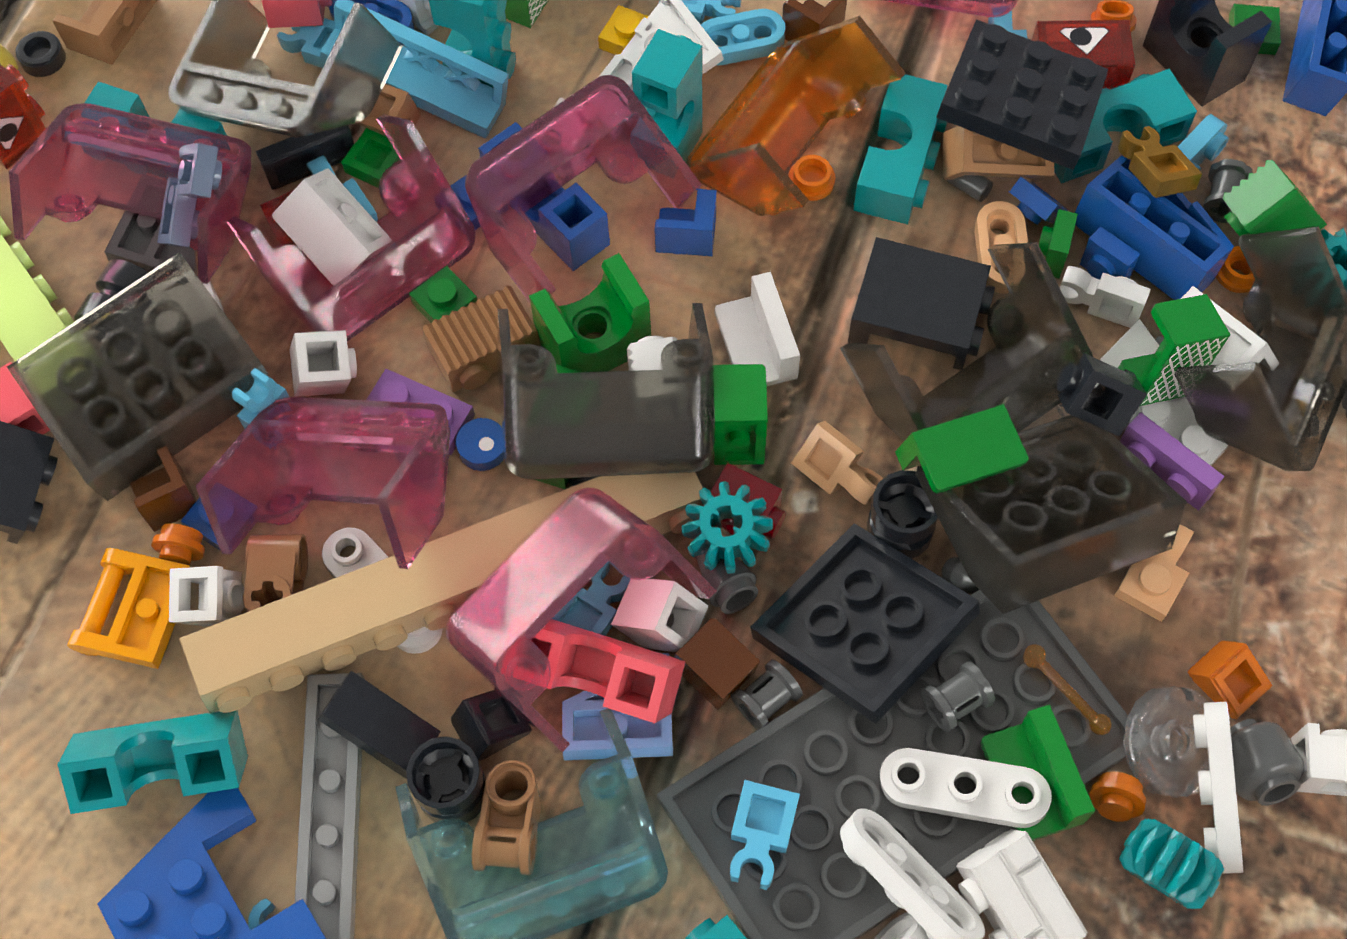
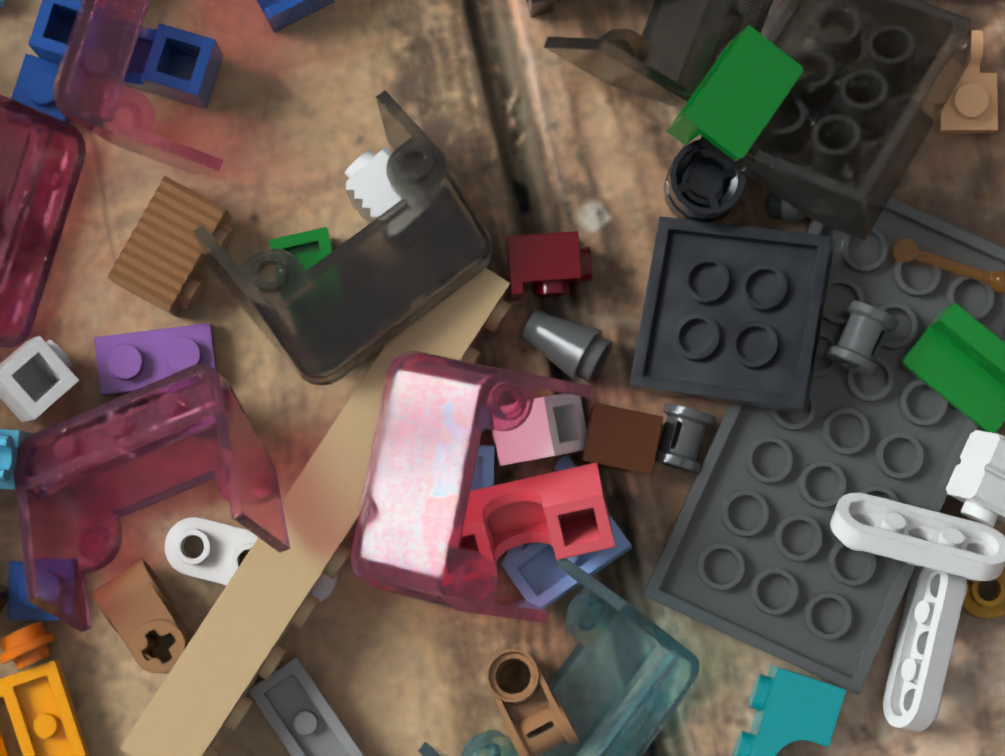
camera: 40 degrees left, 20 degrees up
white brick [169,566,245,626] -> none
black tile [317,671,441,779] -> none
black wheel [406,736,486,827] -> none
green plate [409,266,478,323] -> none
black slope [451,686,532,761] -> none
blue tile [456,418,508,471] -> none
green piece [529,253,651,377] -> none
teal gear [681,481,773,574] -> none
green panel [713,364,768,465] -> none
white panel [715,272,800,386] -> none
medium azure plate [730,780,800,890] -> none
light nougat plate [791,421,883,505] -> none
white plate [880,748,1051,828] -> none

